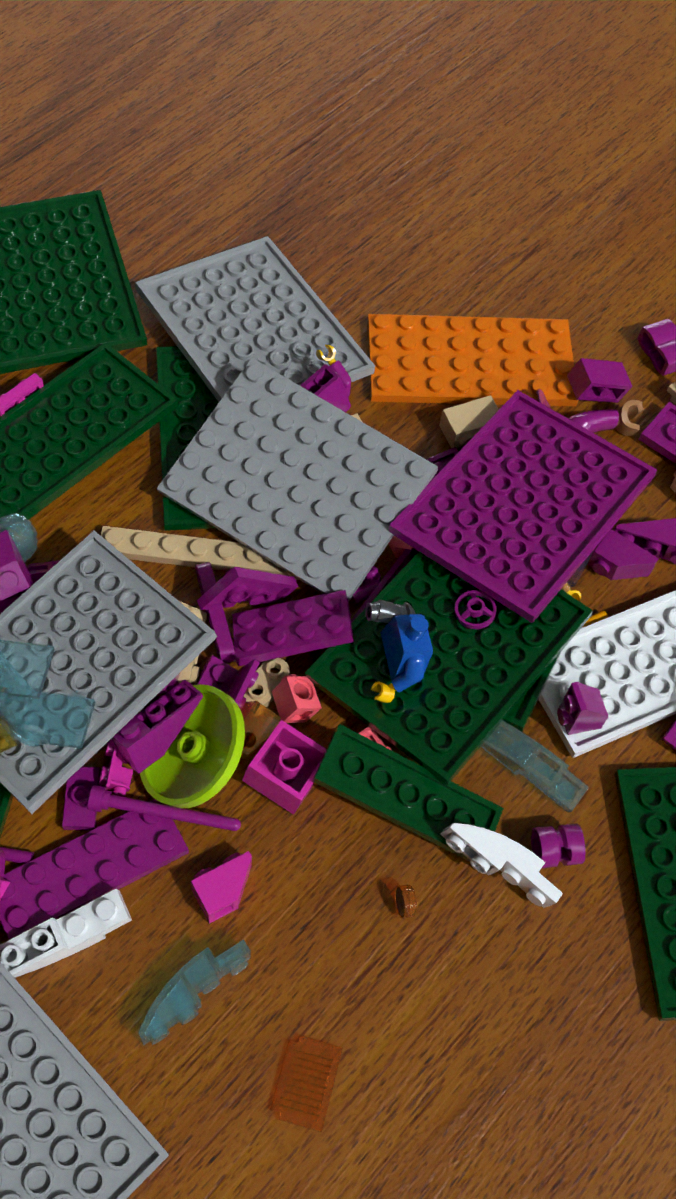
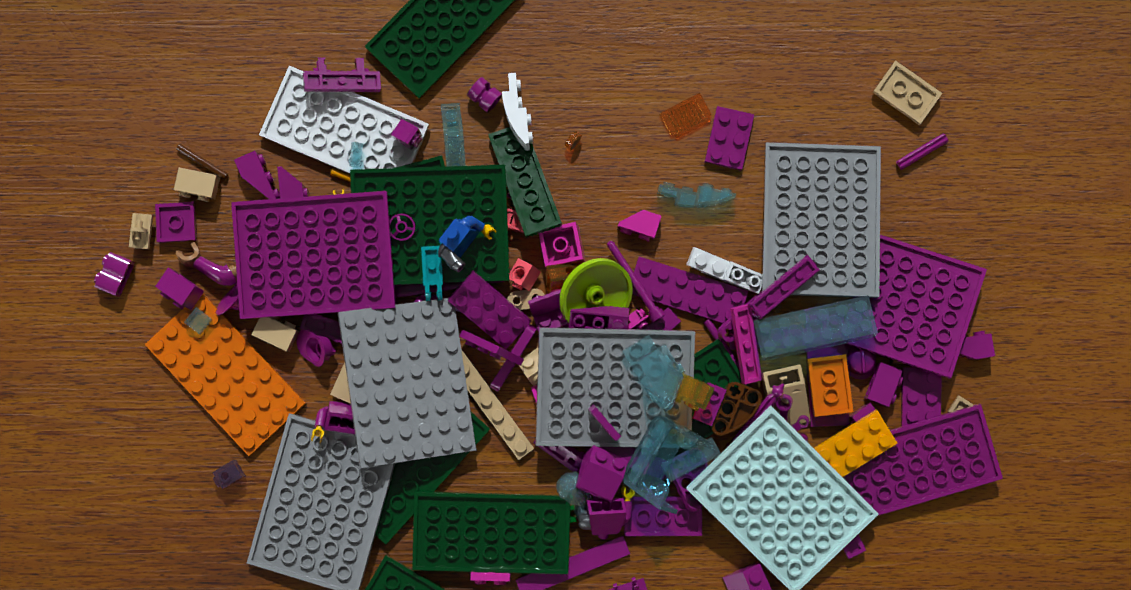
camera: 125 degrees left, 25 degrees up
none -> clear light blue tile [184,307,212,334]
none -> clear purple brick [212,460,246,489]
none -> magenta piece [297,329,336,367]
none -> clear light blue pin [348,142,364,167]
none -> teal hinge [421,246,443,301]
none -> magenta tile [588,404,621,441]
none -> magenta plate [704,106,754,170]

